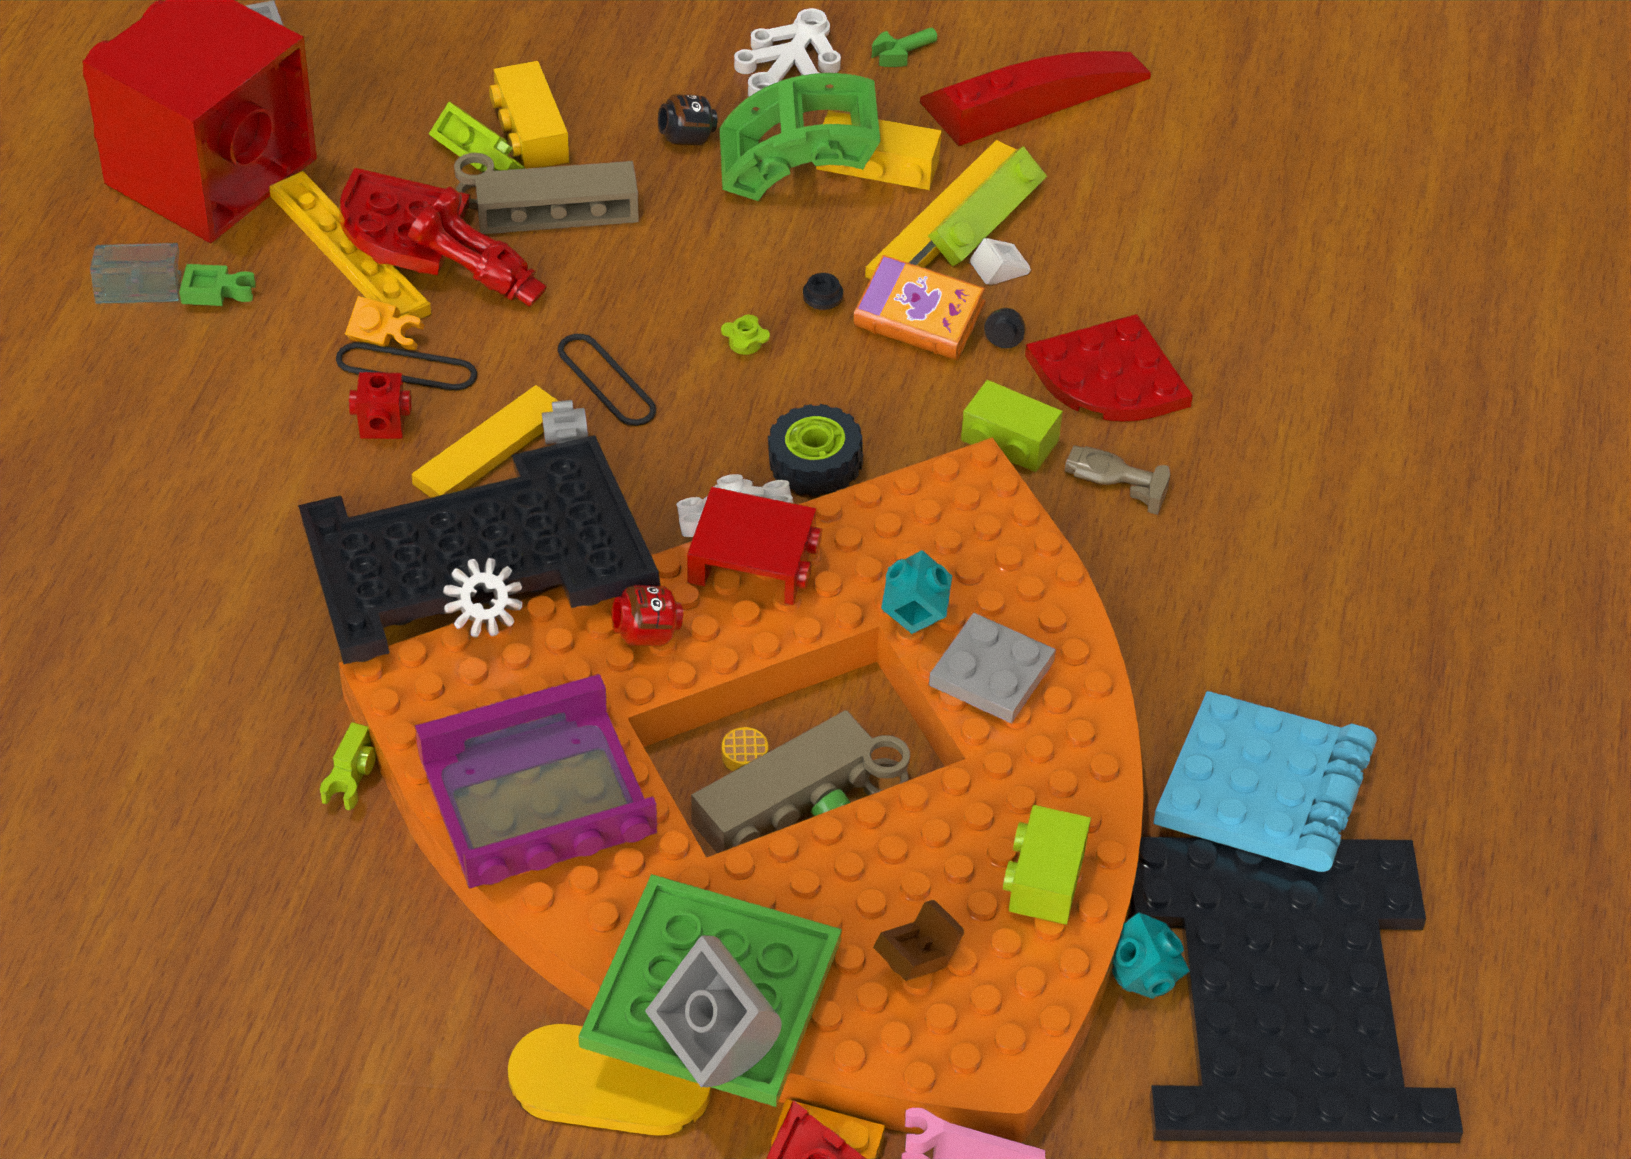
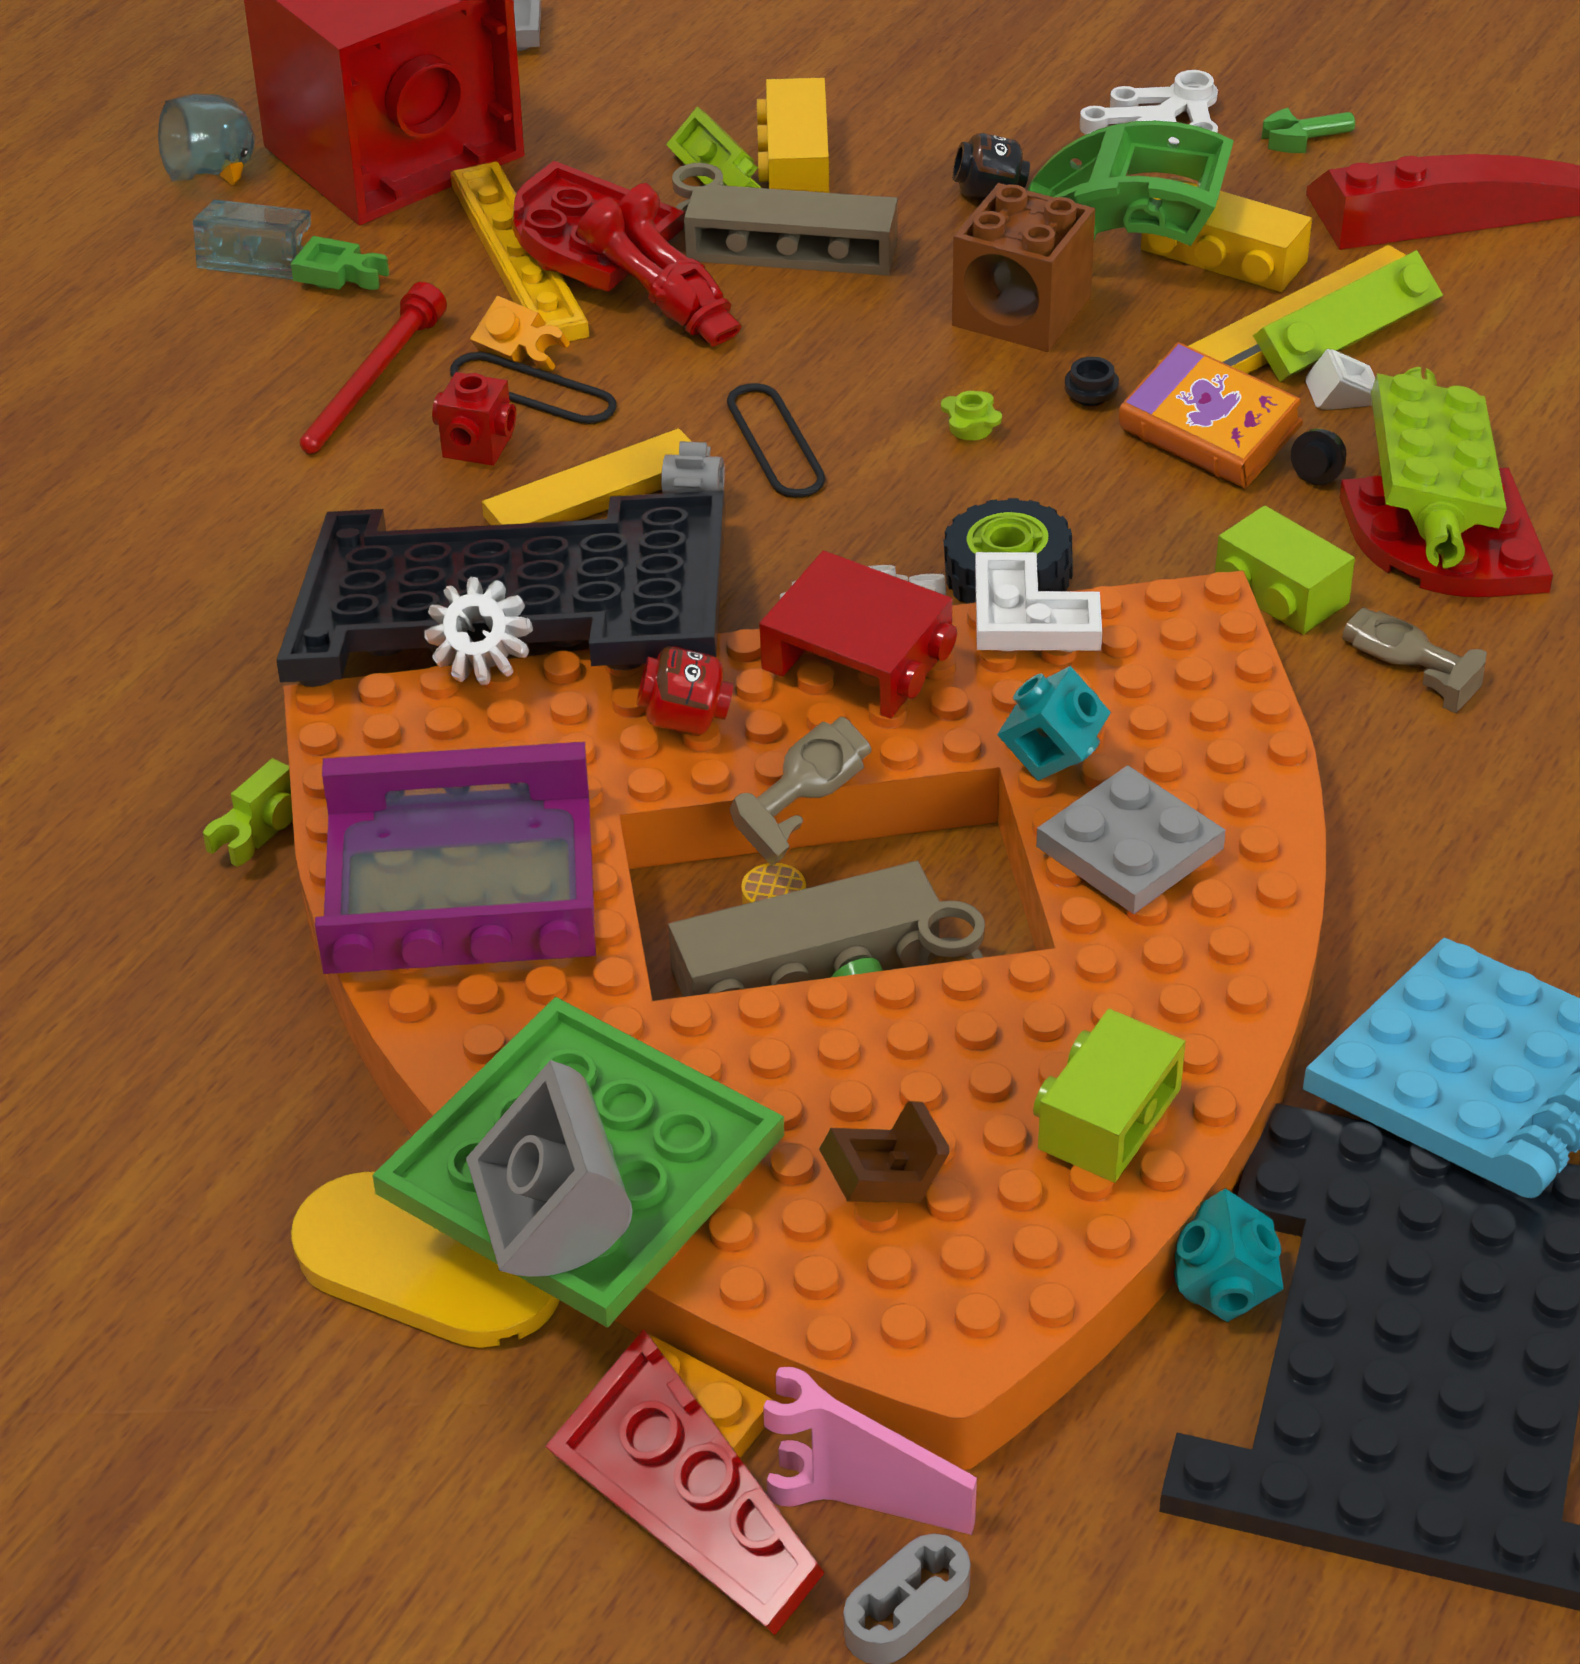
camera: 20 degrees right, 5 degrees down
none -> clear light blue piece [158,94,255,186]
none -> red piece [300,282,447,454]
none -> dark tan piece [729,716,872,866]
none -> dark orange brick [952,183,1096,352]
none -> white plate [975,552,1102,652]
none -> lime plate [1371,367,1507,568]

